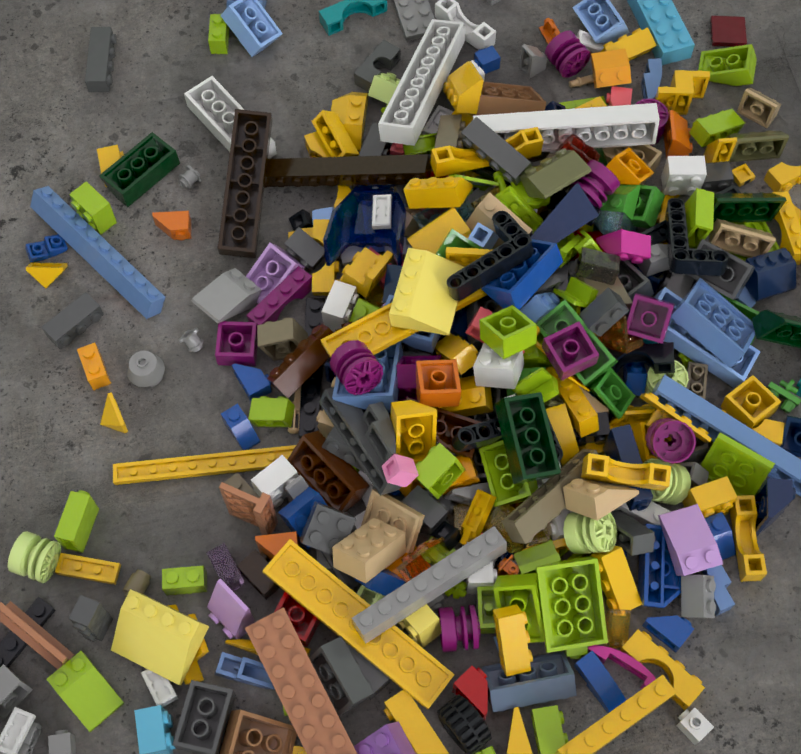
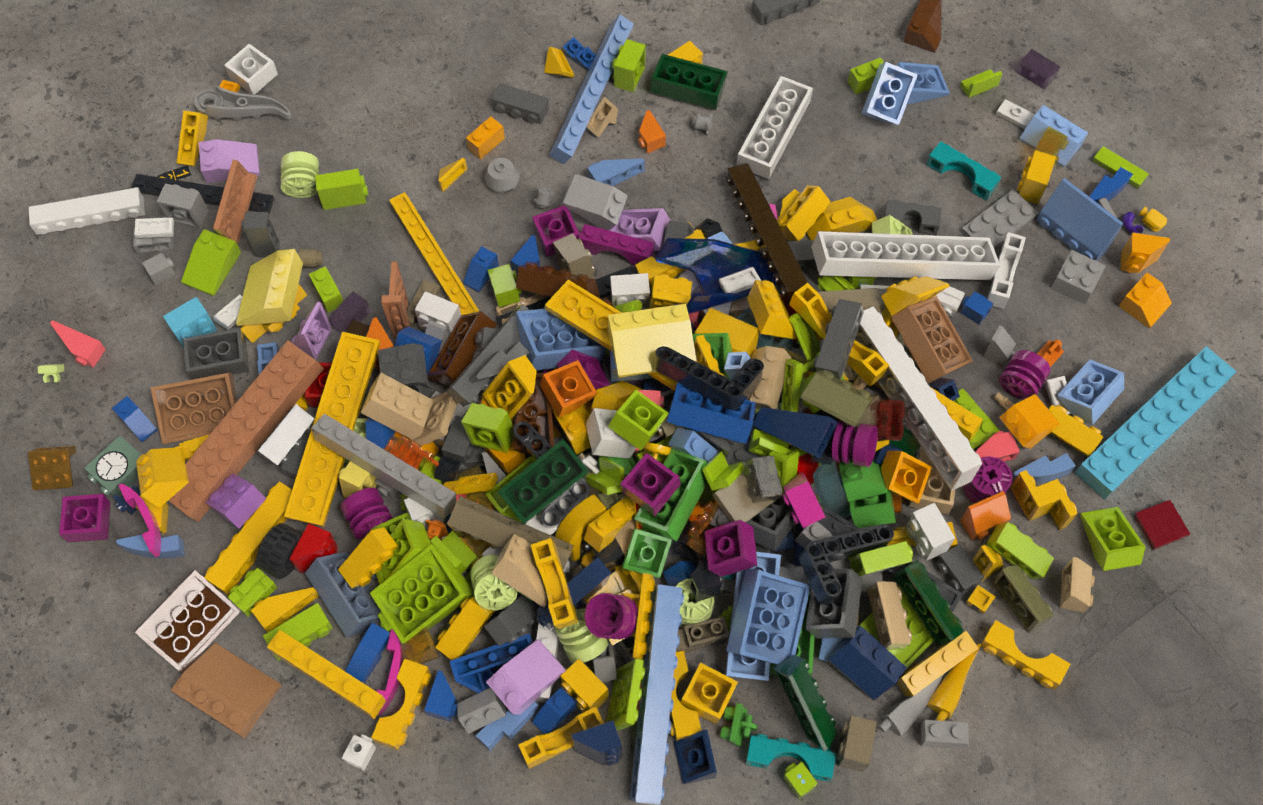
camera: 65 degrees right, 0 degrees up
yellow plate [55,553,121,585] -> none
dark brown brick [218,109,272,258] -> none
magenta wheel [330,340,383,395] -> none
bright pink panel [382,454,419,487] -> none
dark grey brick [580,287,629,337] -> none
none -> tan slope [586,97,618,137]
none -> medium blue slope [588,158,645,186]

